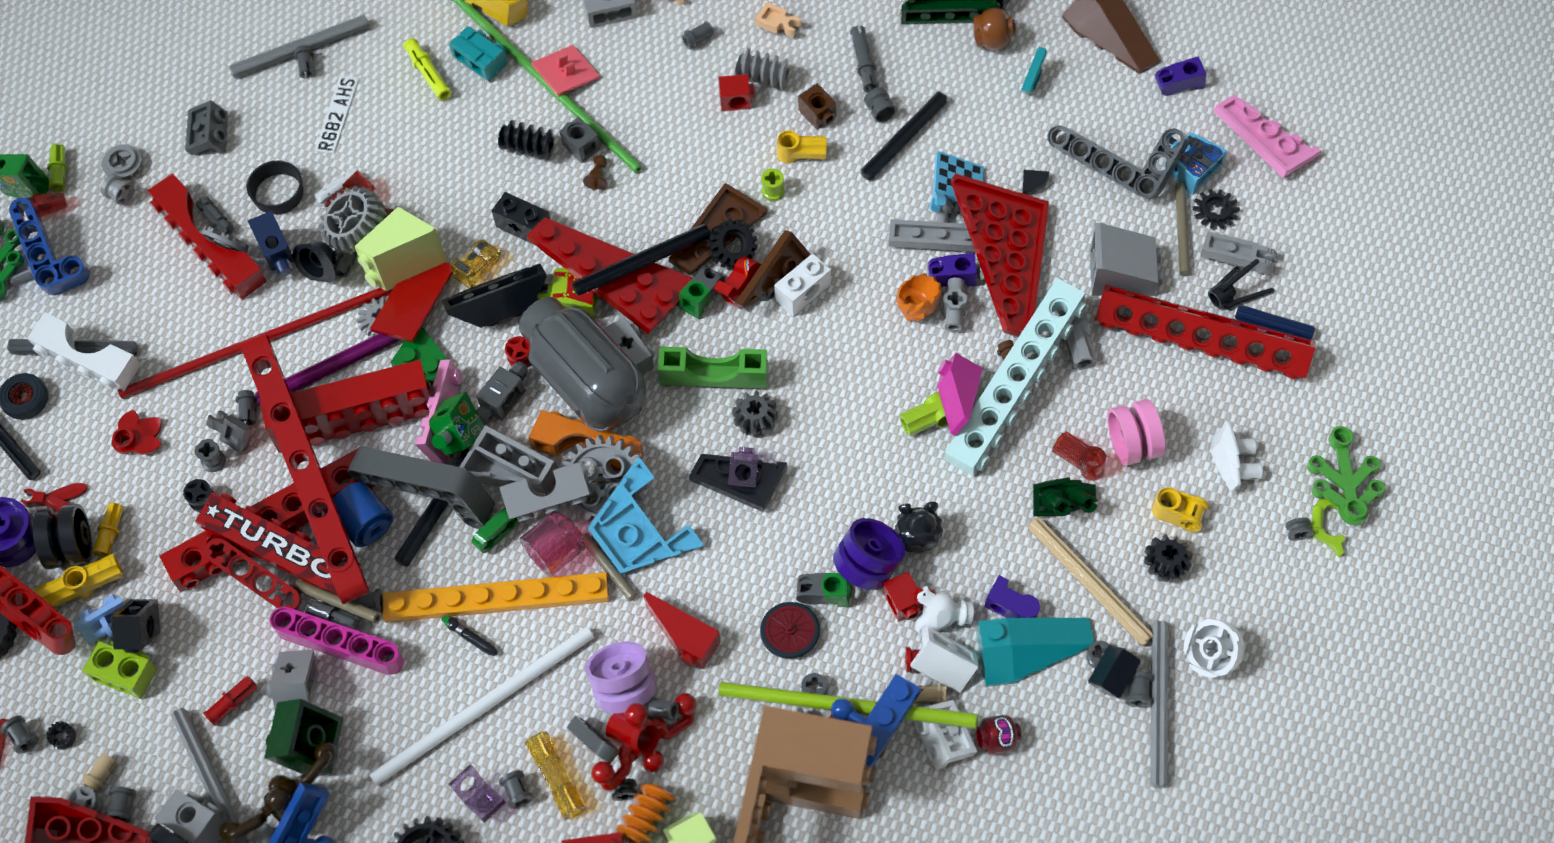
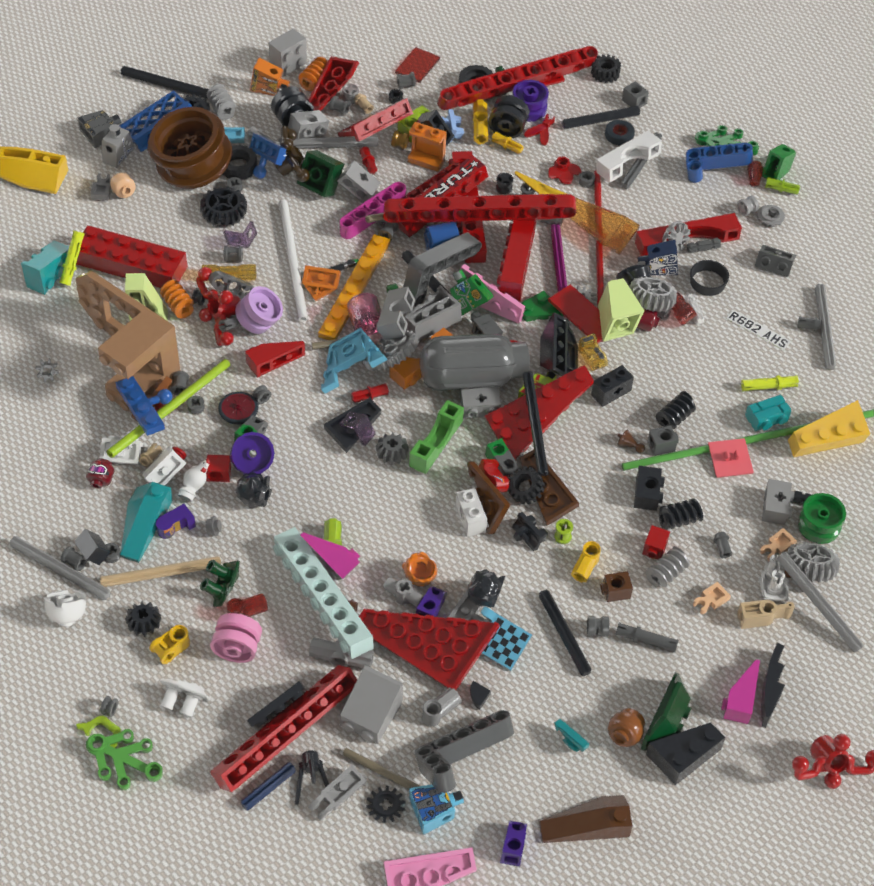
camera: 110 degrees right, 10 degrees down
none -> flat silver plate [206,516,222,536]
none -> black wing [247,681,305,728]
none -> dark grey bush [252,385,272,404]
none -> orange slope [302,265,341,301]
none -> fence [337,98,413,142]
none -> red axle [351,383,389,403]
none -> pearl gold wheel [391,130,409,150]
none -> orange panel [407,122,446,172]
none -> light grey piece [422,687,462,727]
none -> black animal [467,569,505,608]
none -> black hips [512,512,548,551]
none -> clear orange plate [515,171,640,255]
none -> dark grey bush [579,171,595,188]
none -> black brick [634,465,665,511]
none -> black piece [659,498,703,530]

